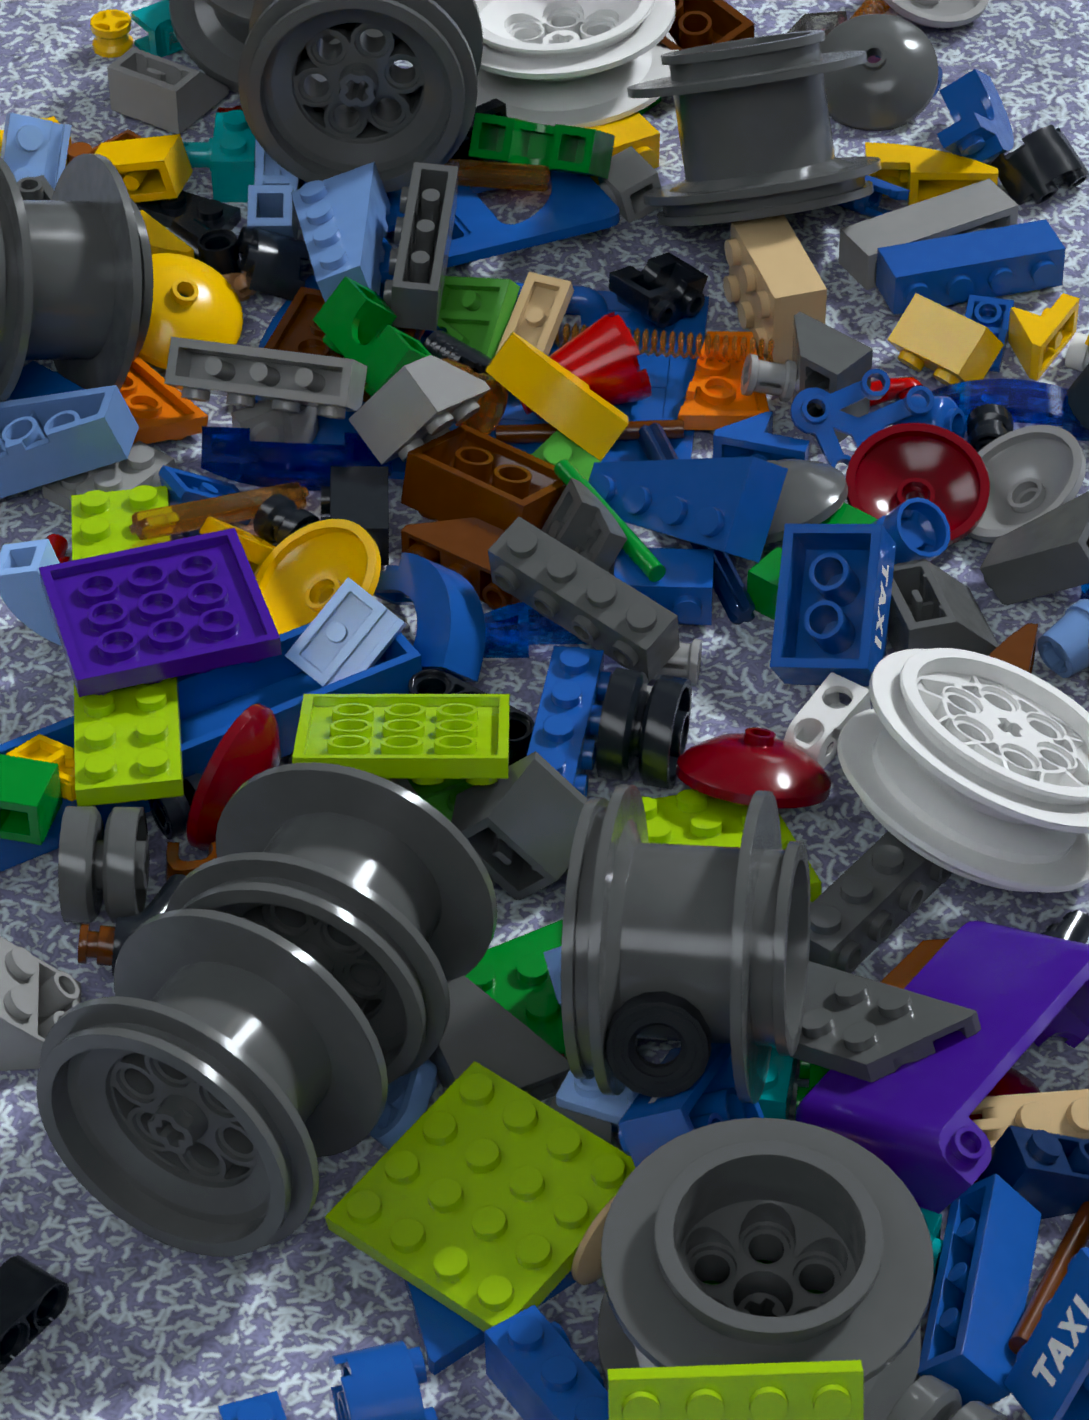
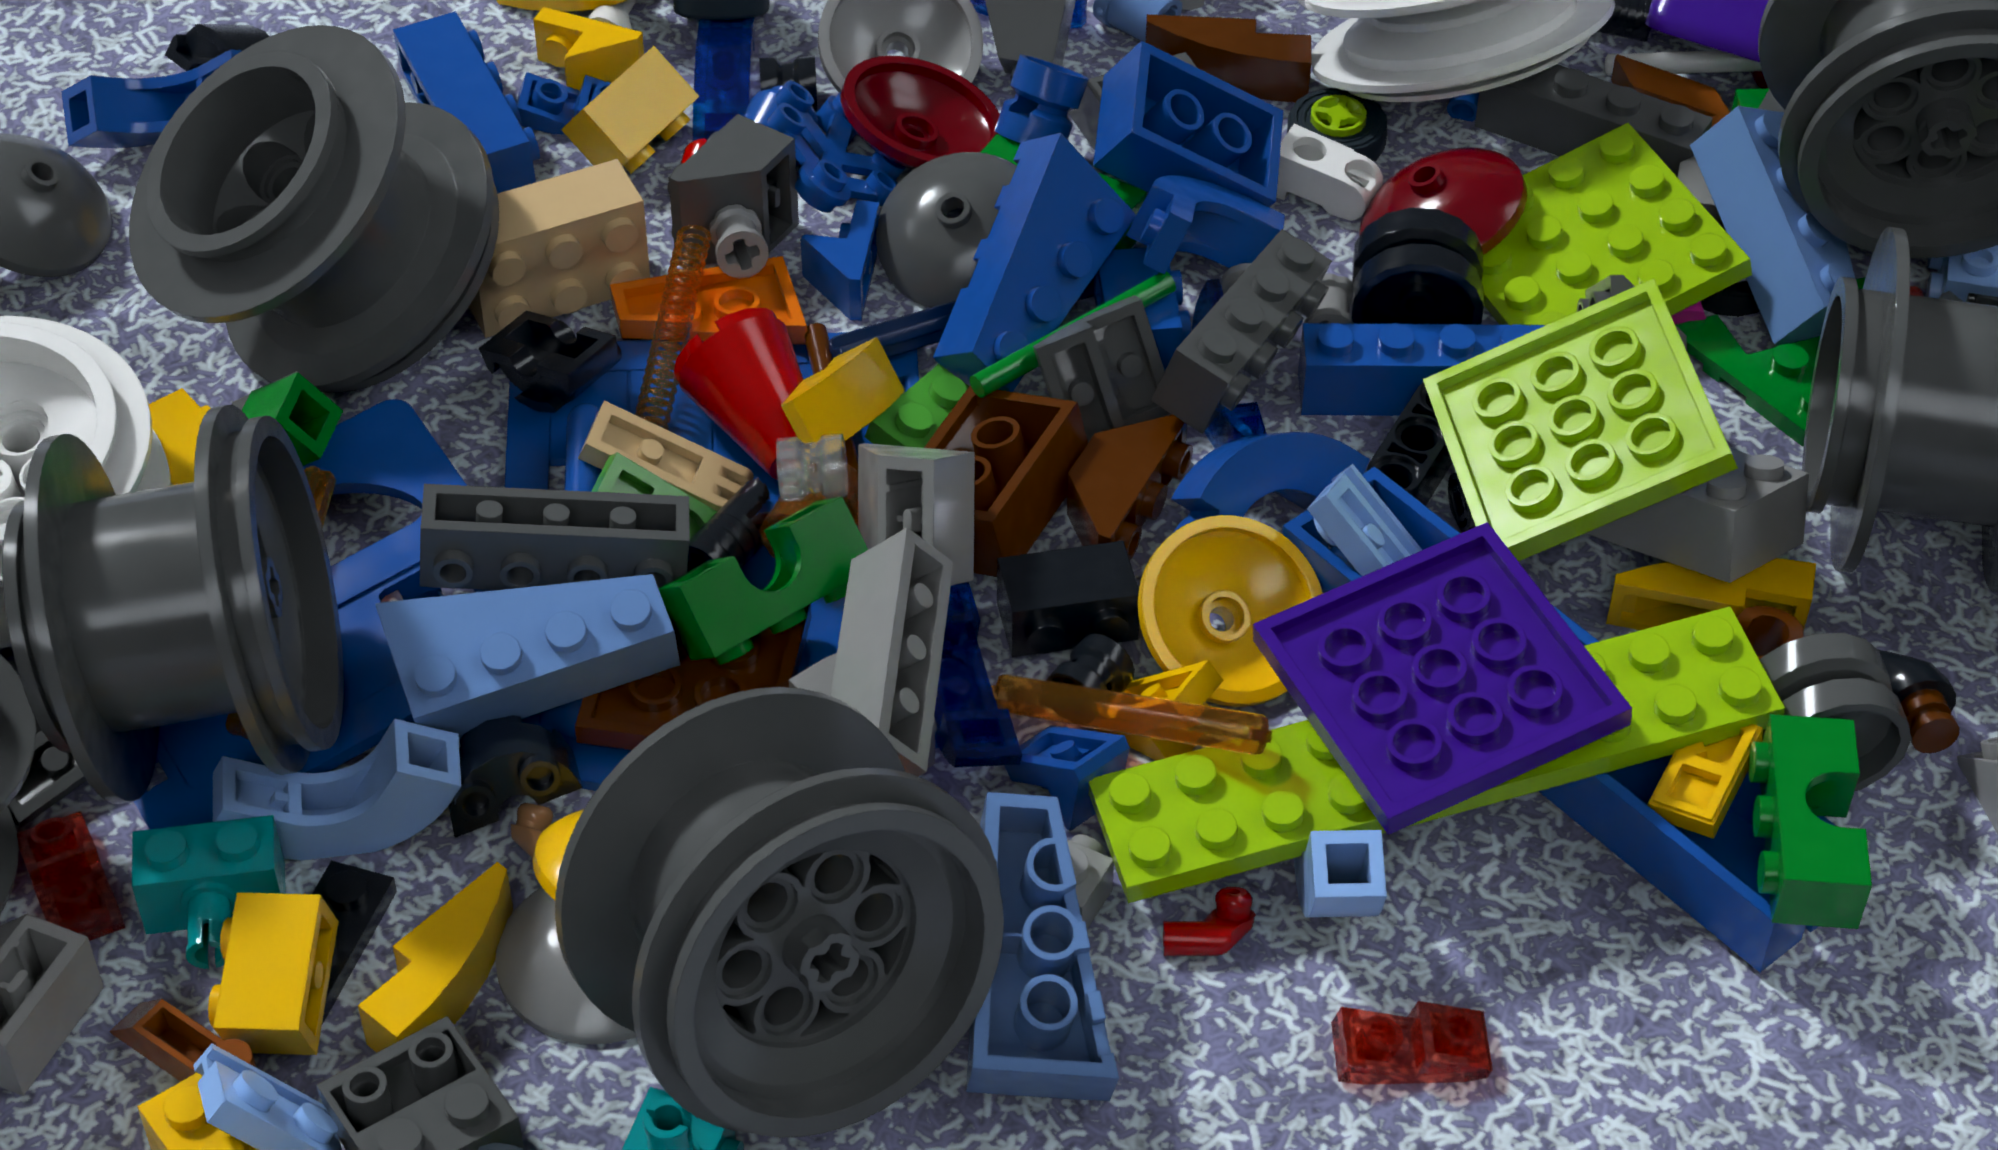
camera: 100 degrees left, 5 degrees up
black piece [169,214,242,275] -> none
dark red dish [187,704,281,851] -> none
none -> clear wheel [776,434,848,502]
none -> blue arch [1126,175,1285,275]

